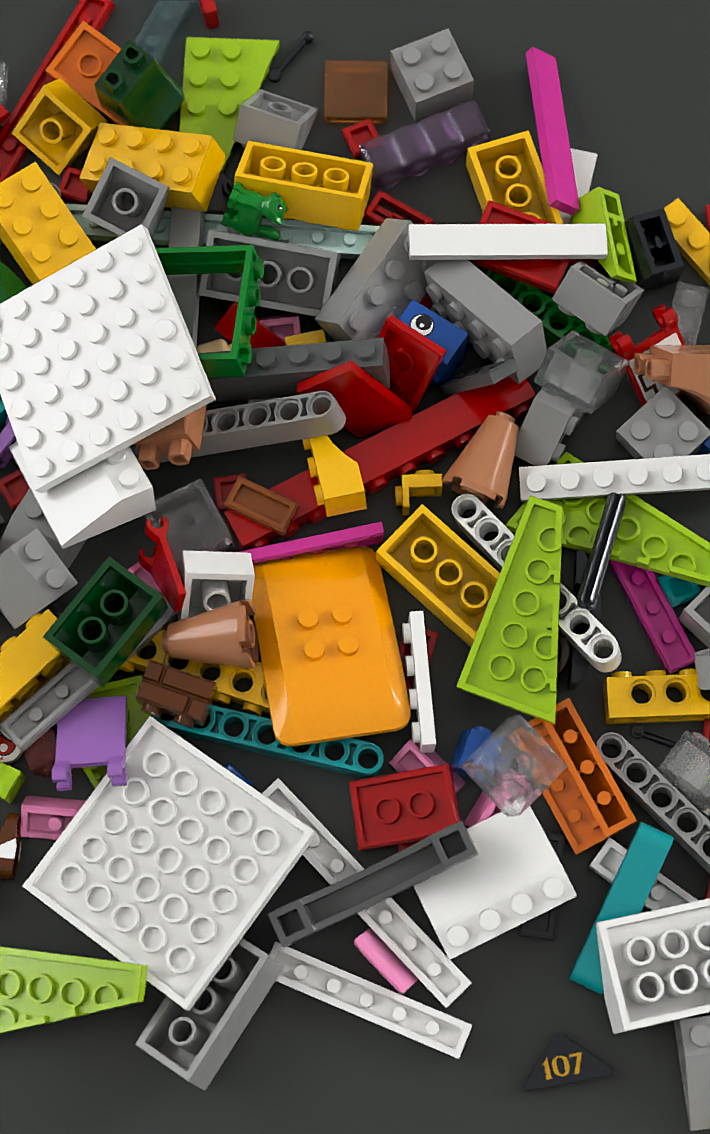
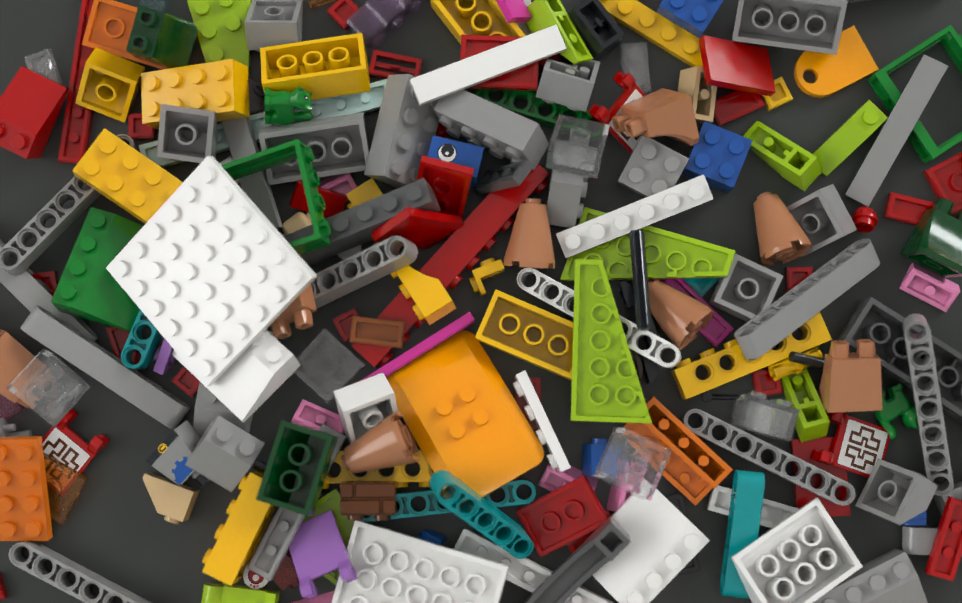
camera: 20 degrees left, 10 degrees up
red flag [138,517,186,612] -> none
none -> teal beam [429,470,534,559]
none -> nougat cone [648,280,714,350]

